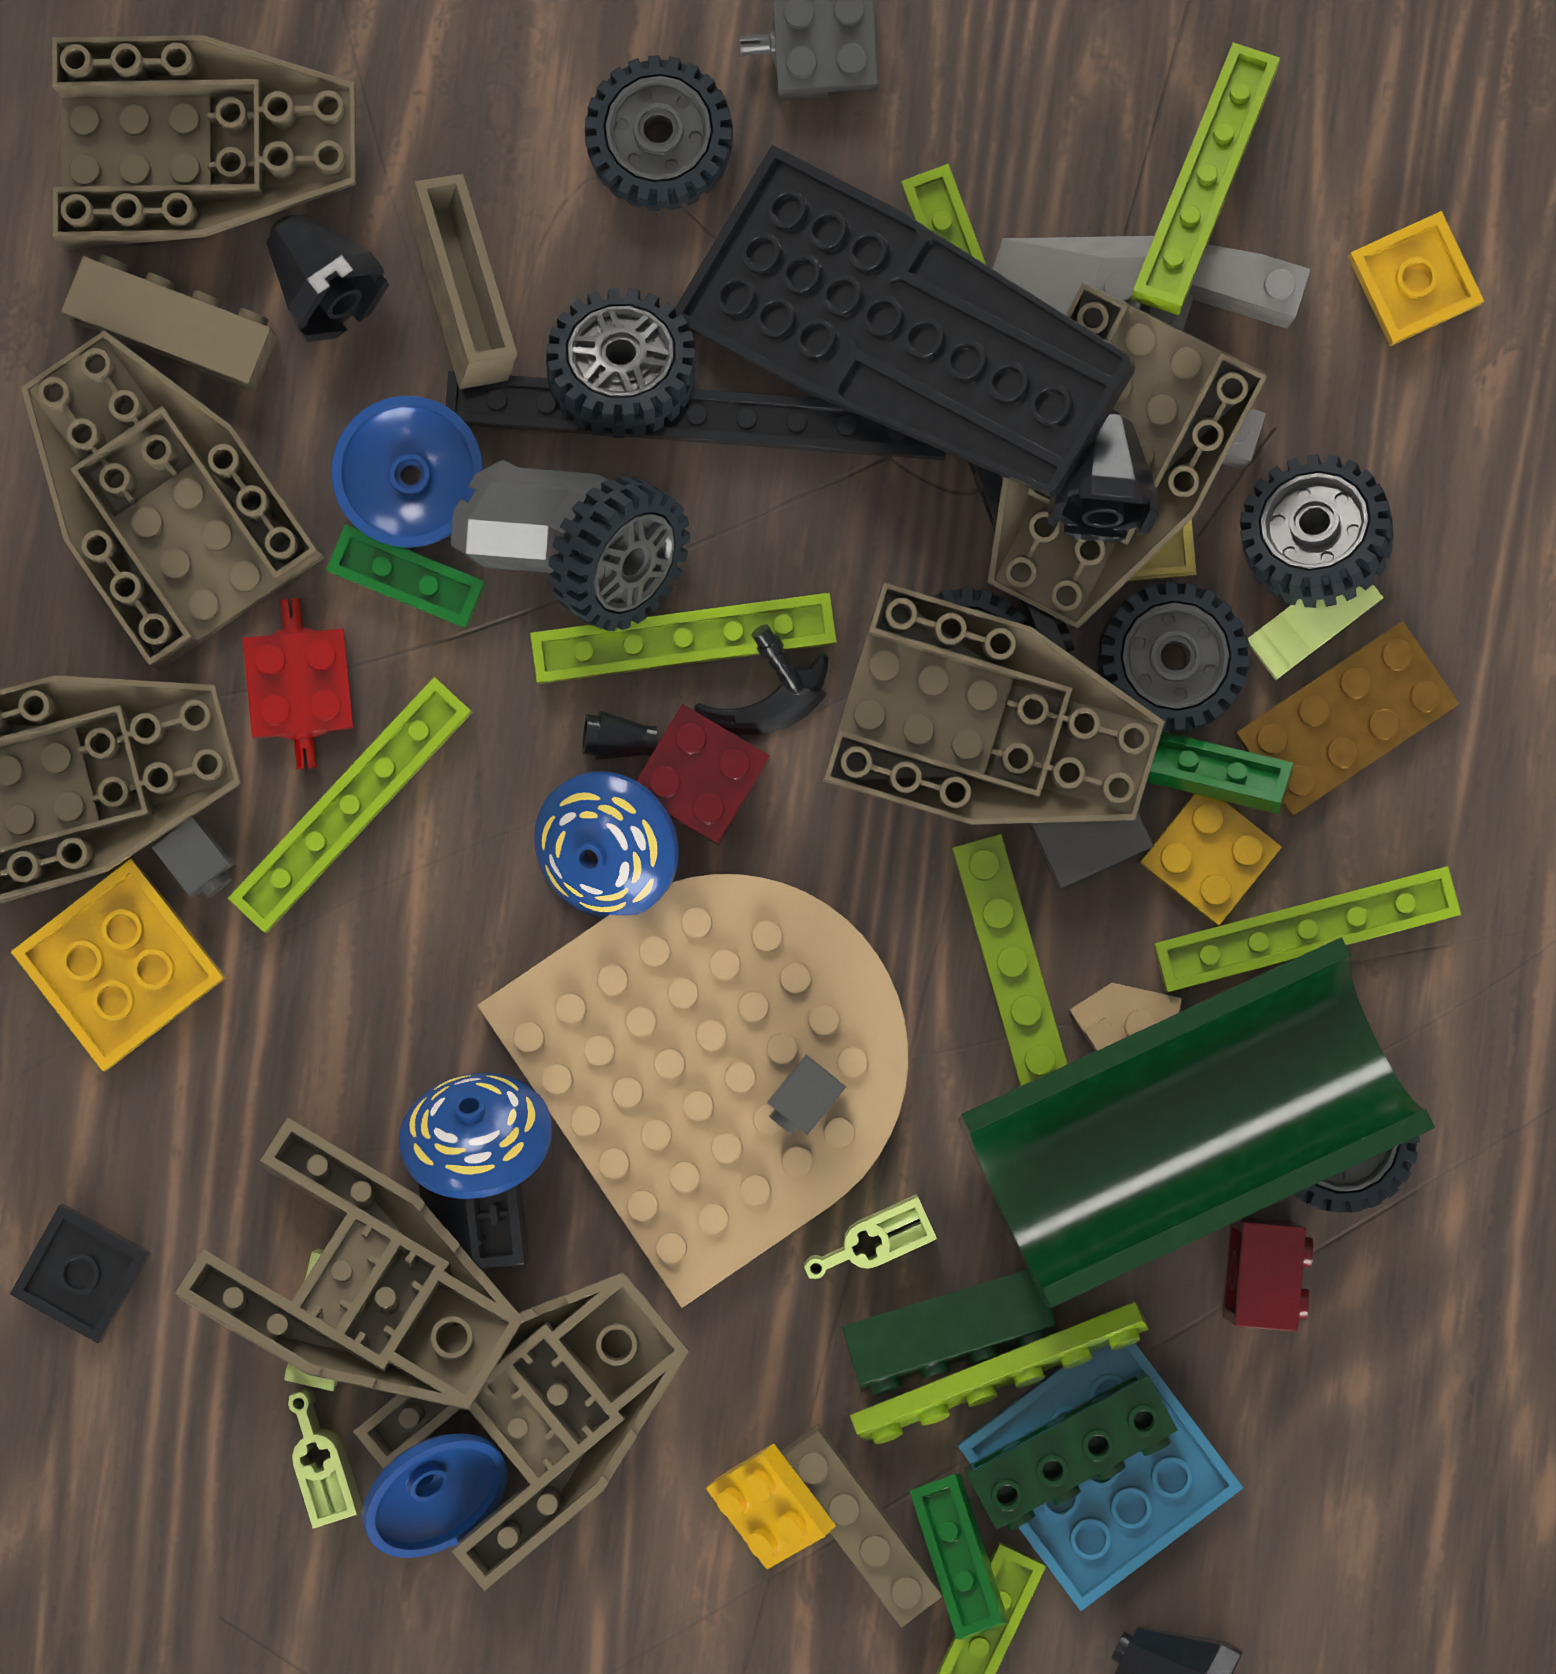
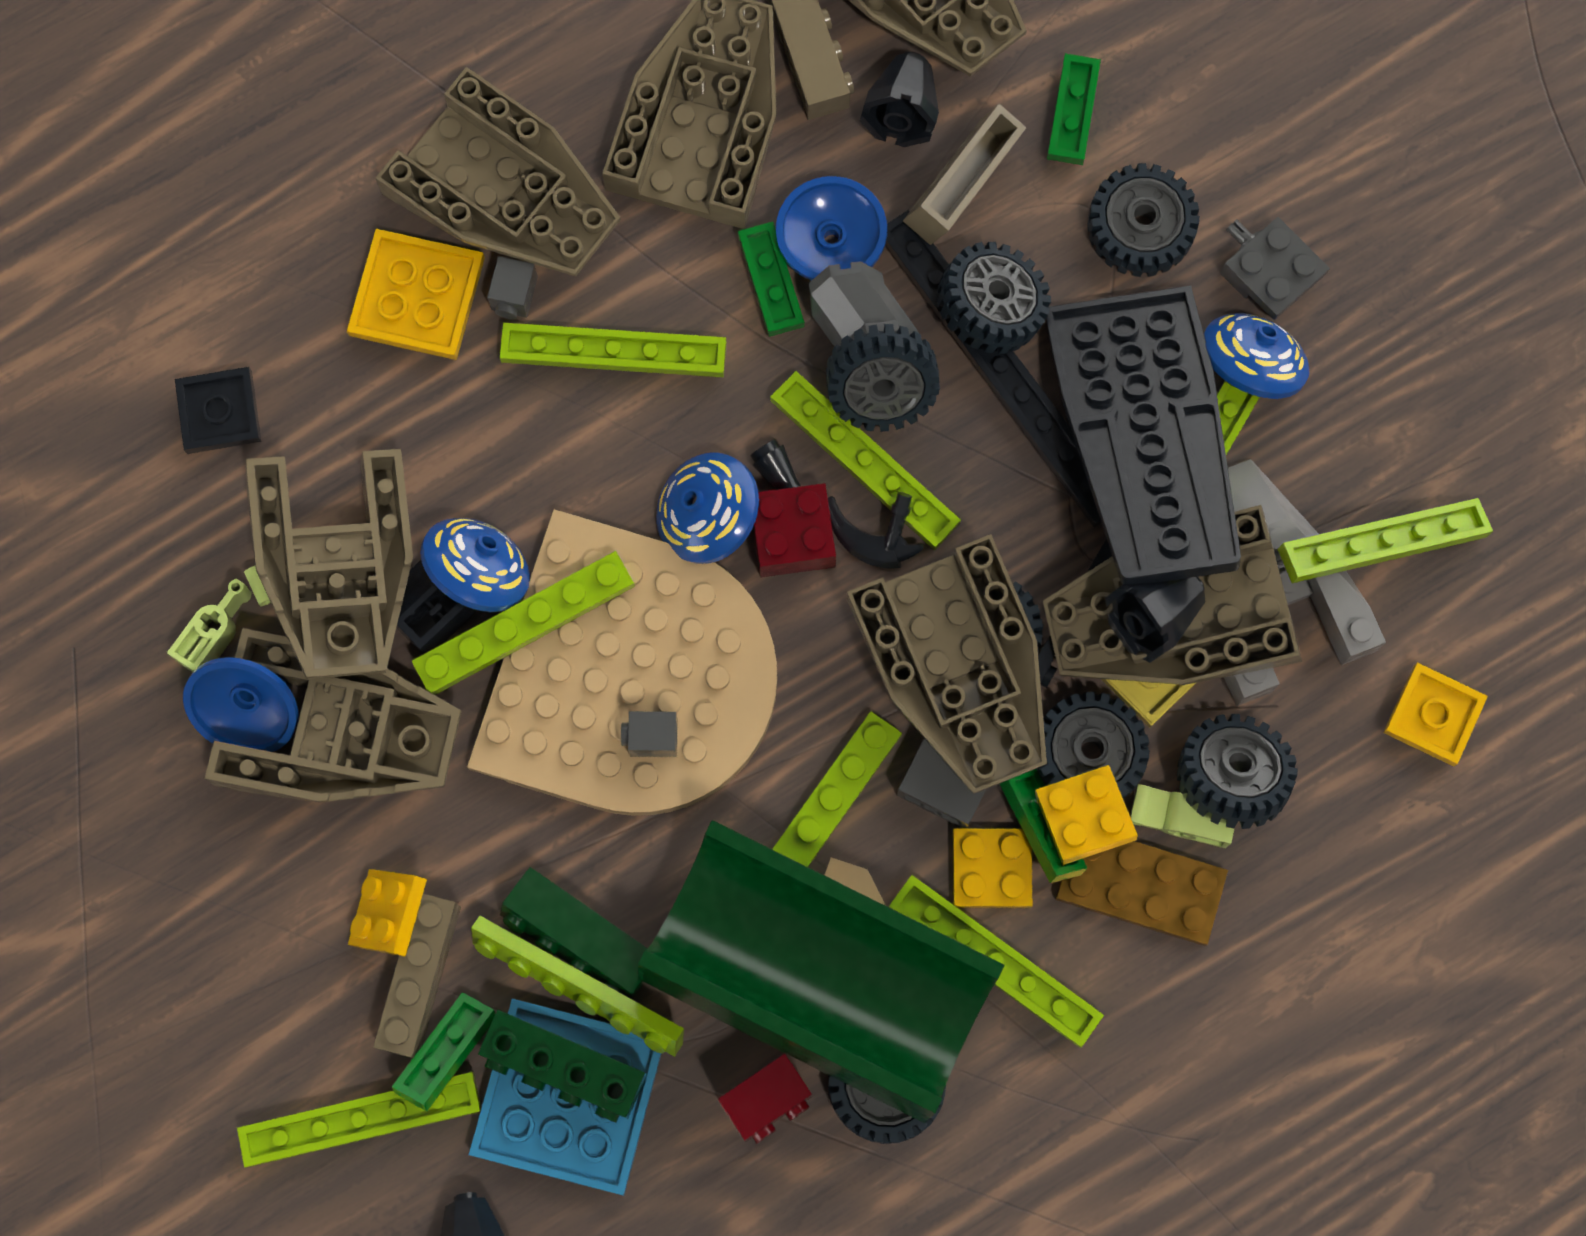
camera: 45 degrees right, 10 degrees down
red plate [242,598,354,770] -> none
yellowish green piece [804,1194,937,1279] -> none
none -> lime plate [412,551,635,695]
none -> yellow plate [1035,765,1138,865]
none -> green plate [1047,53,1101,165]
none -> blue dish [1204,313,1310,399]

